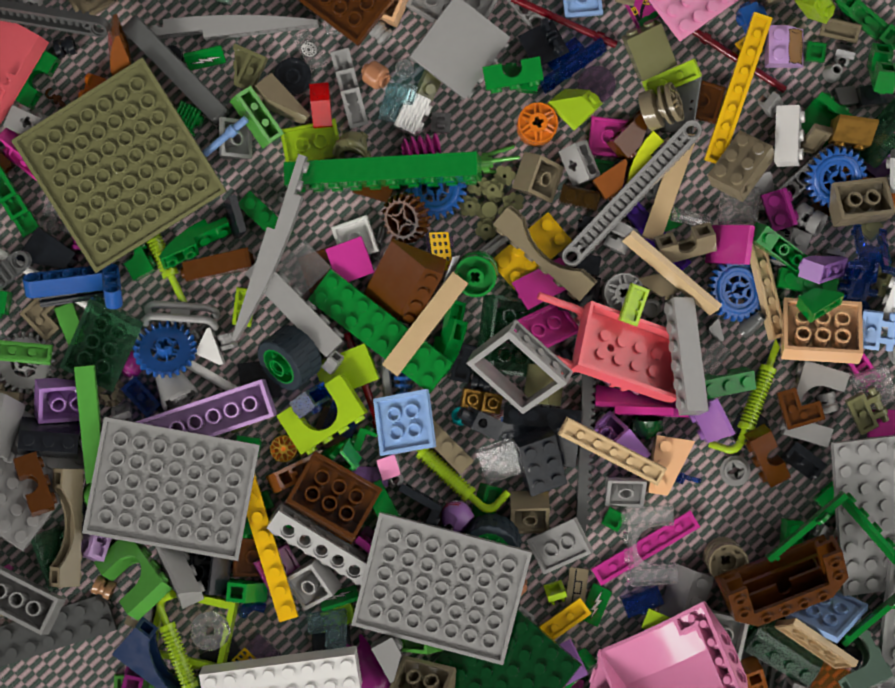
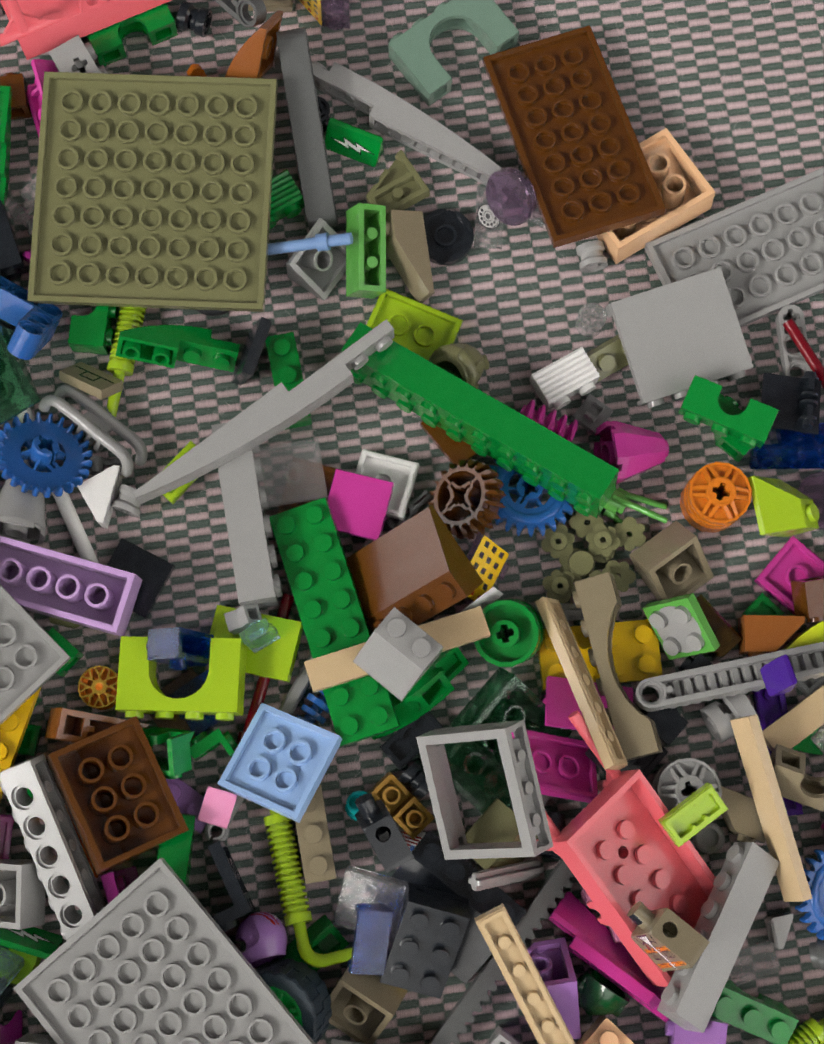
camera: 30 degrees right, 10 degrees down
reddish brown hand [45,88,66,108] -> none
reddish brown slope [180,247,255,282] -> none
black wheel [258,325,322,391] -> none
red slope [309,82,333,128] -> none
light grey slope [330,47,368,129] -> none
nougat head [361,61,391,90] -> none
clear light blue plate [378,82,418,123] -> none
light grey brick [559,140,600,186] -> none
none -> dark tan tile [59,362,123,400]
none -> clear light blue plate [239,618,281,653]
none -> clear blue hinge [347,903,393,975]
none -> light grey slope [353,607,443,702]
none -> light grey axle [468,859,544,891]
none -> clear purple tile [486,167,537,226]
none -> tan tile [535,597,628,770]
none -> dark pink cone [593,421,669,484]
none -> dark tan torso [627,901,710,972]
none -> piece [642,593,720,660]
none -> dark purple slope [760,654,798,697]

